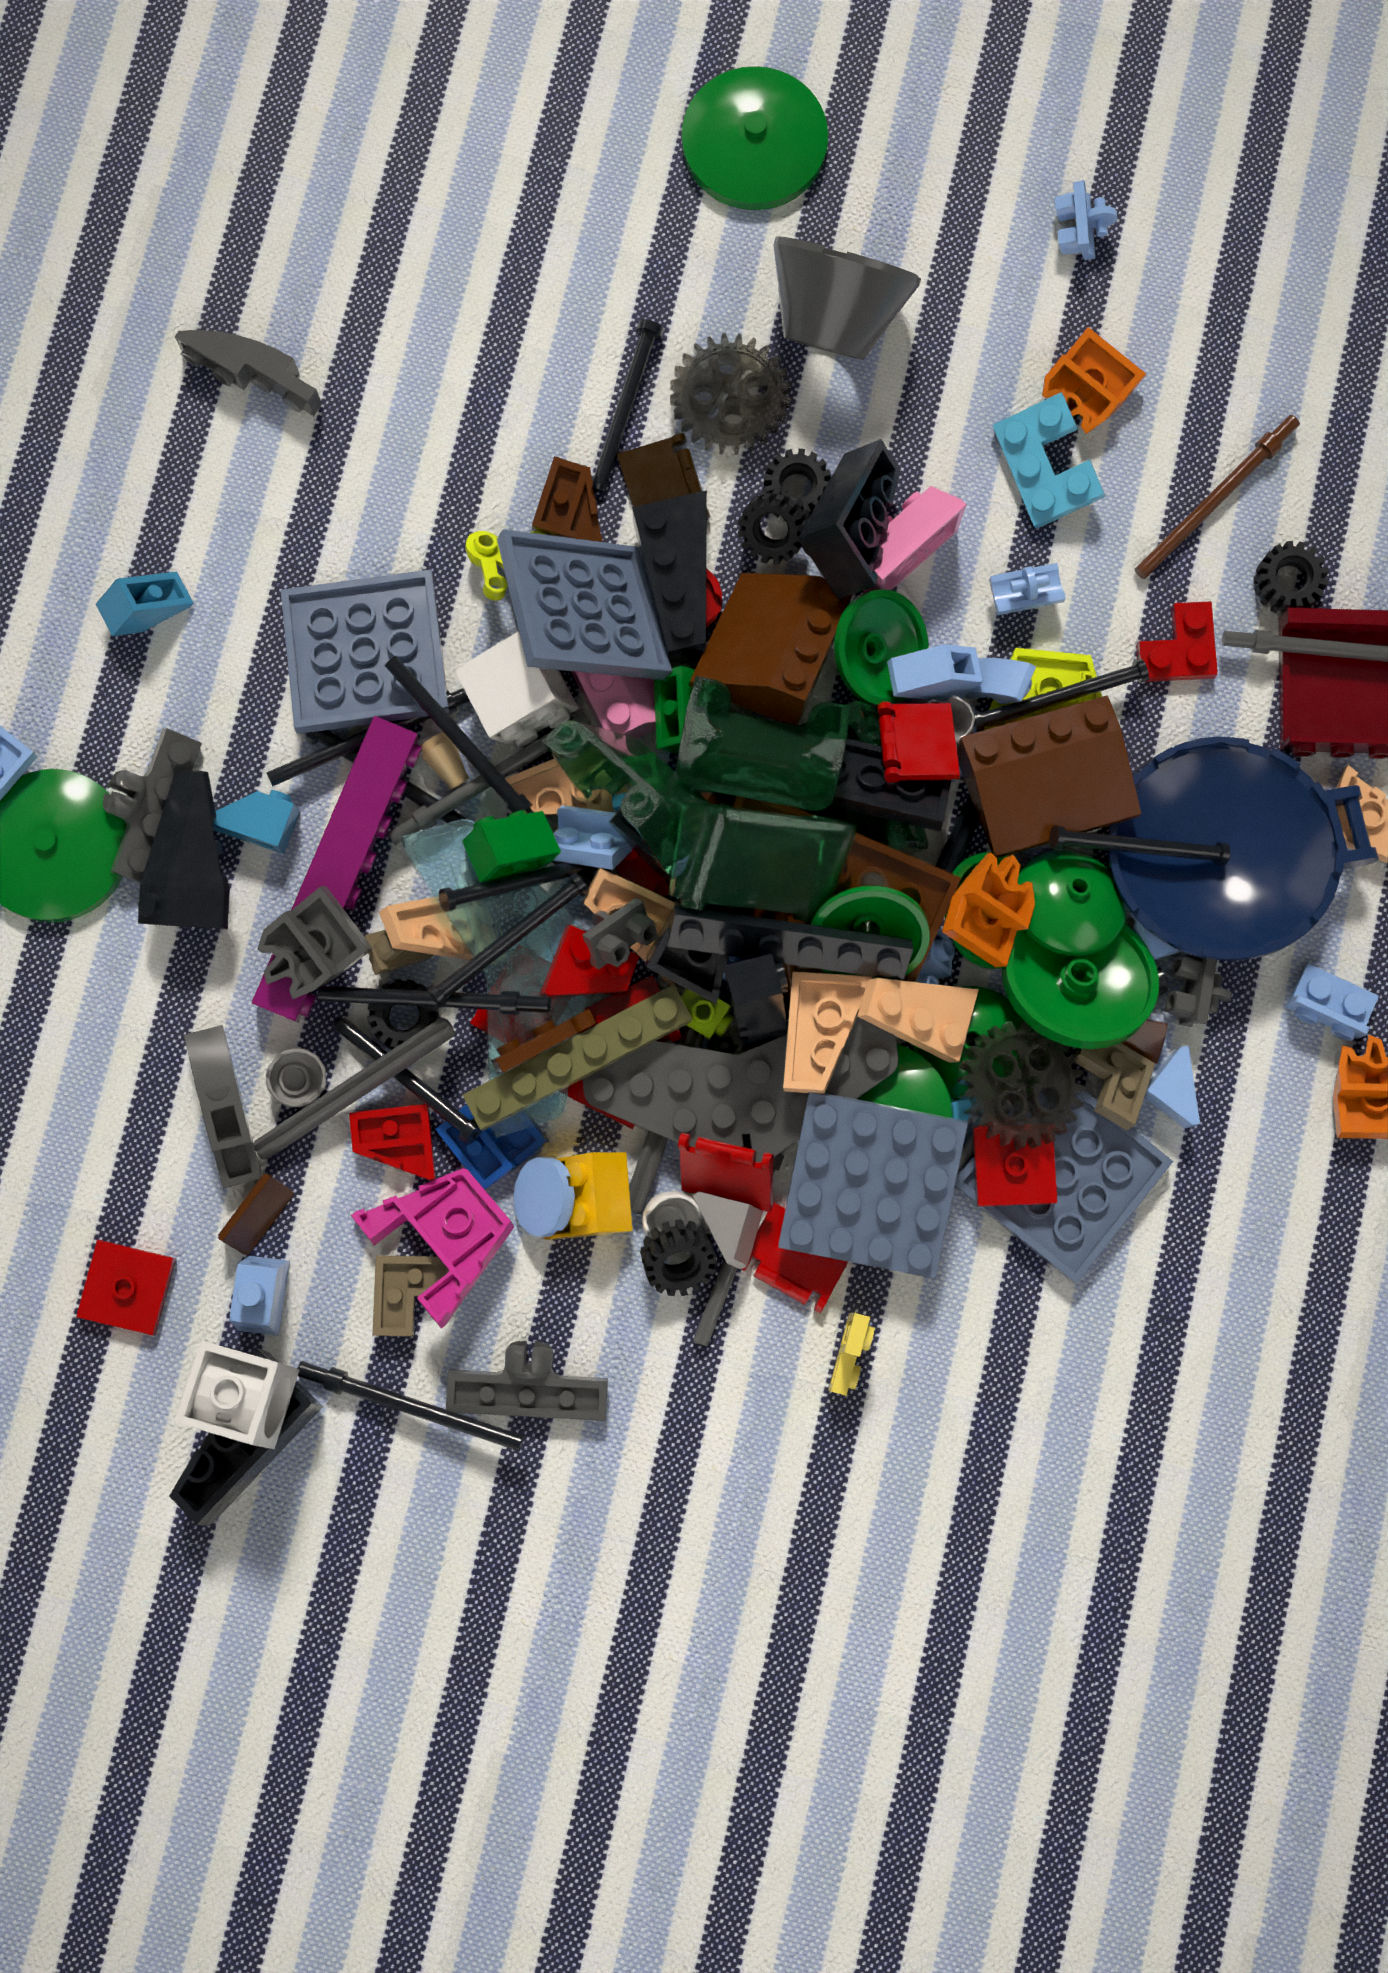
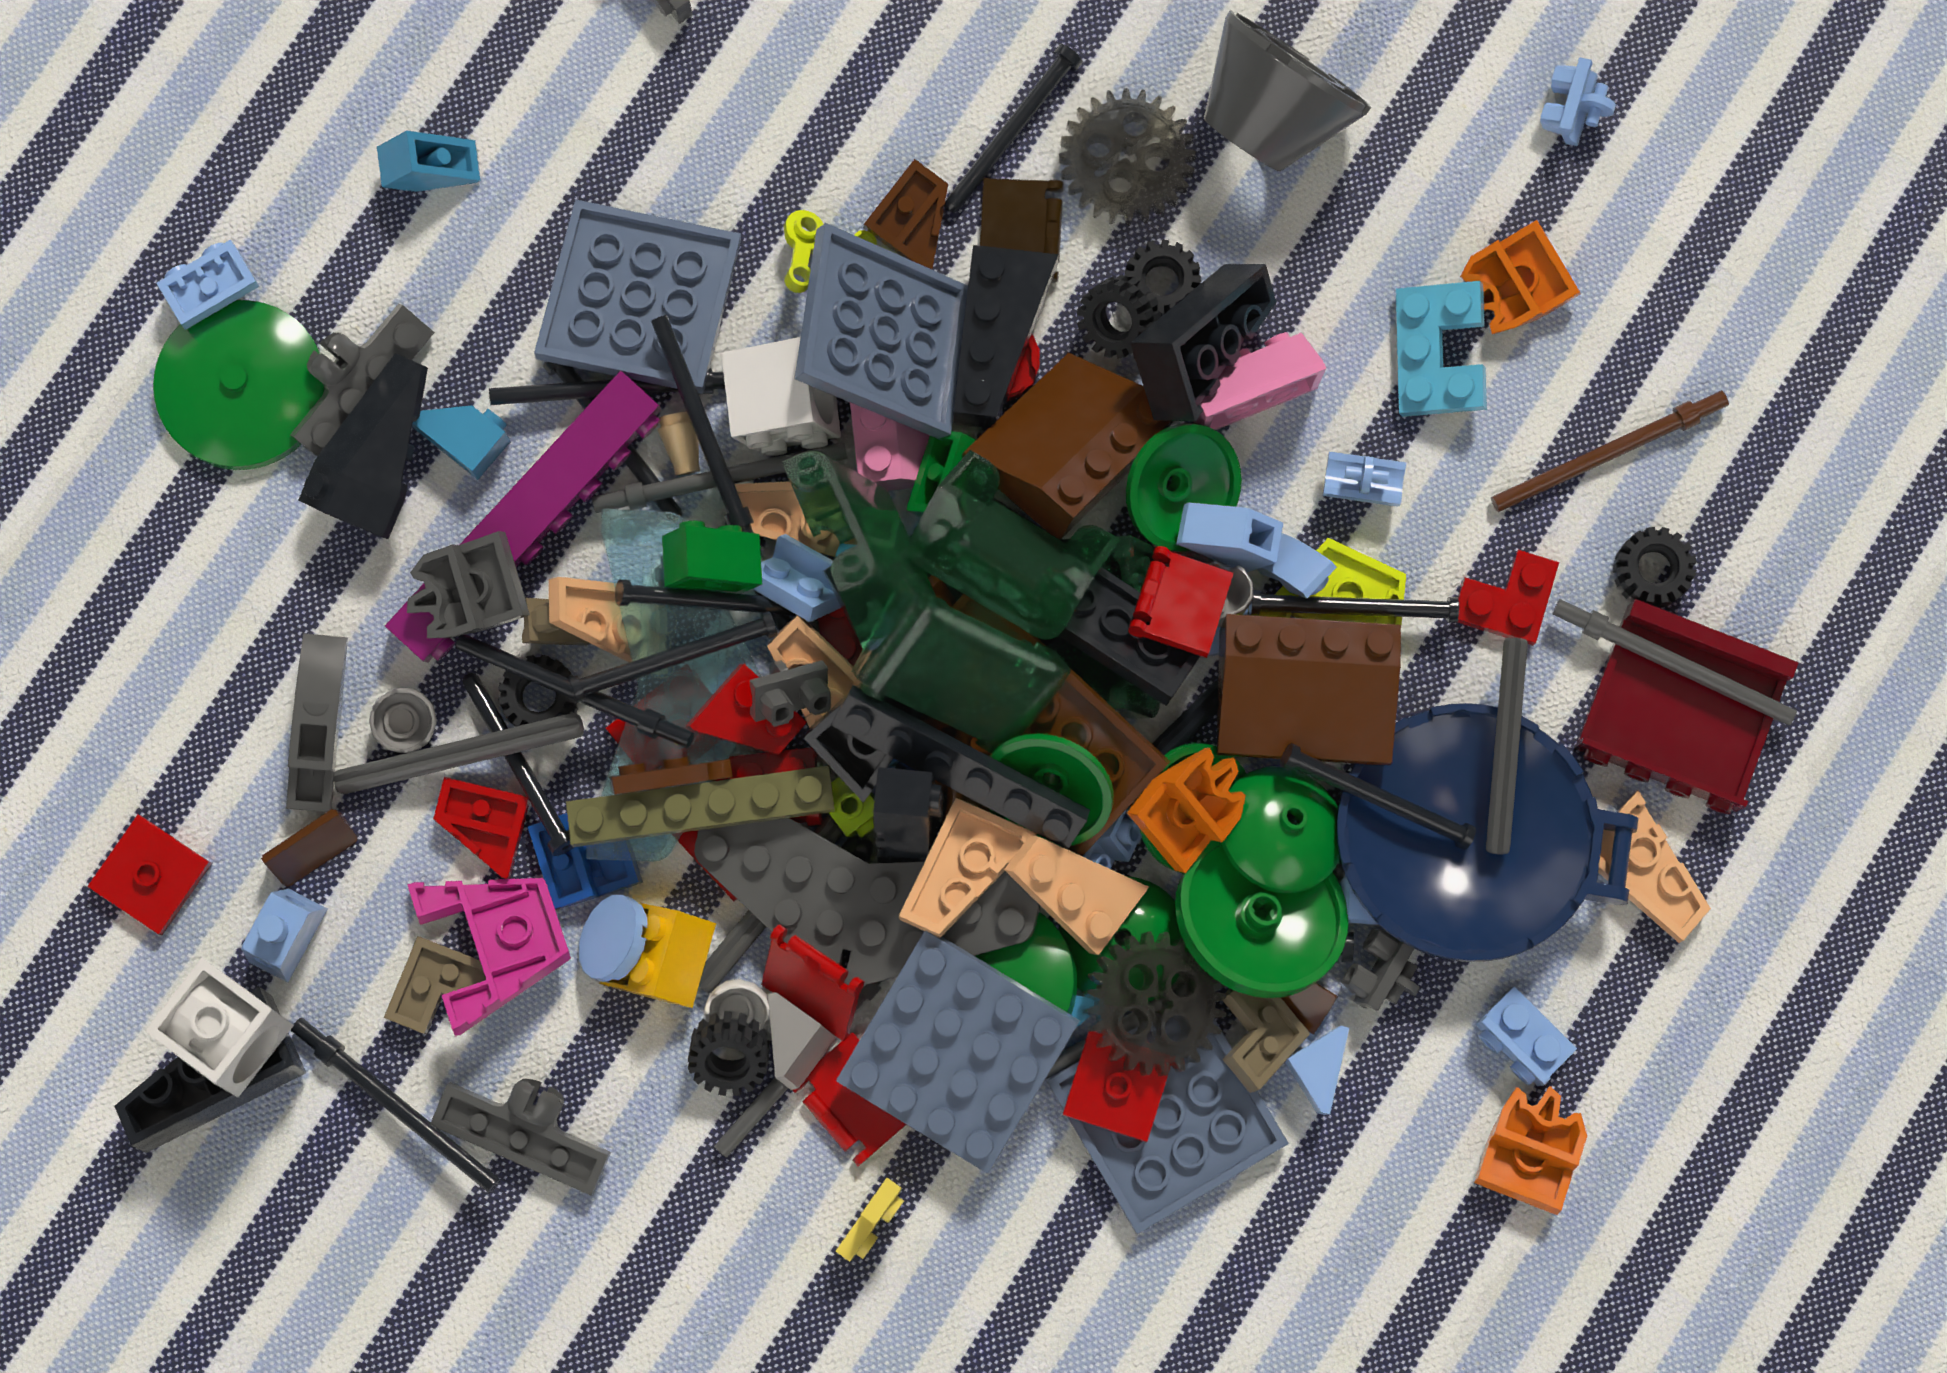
camera: 20 degrees right, 0 degrees up
none -> dark grey axle [1486,637,1528,854]

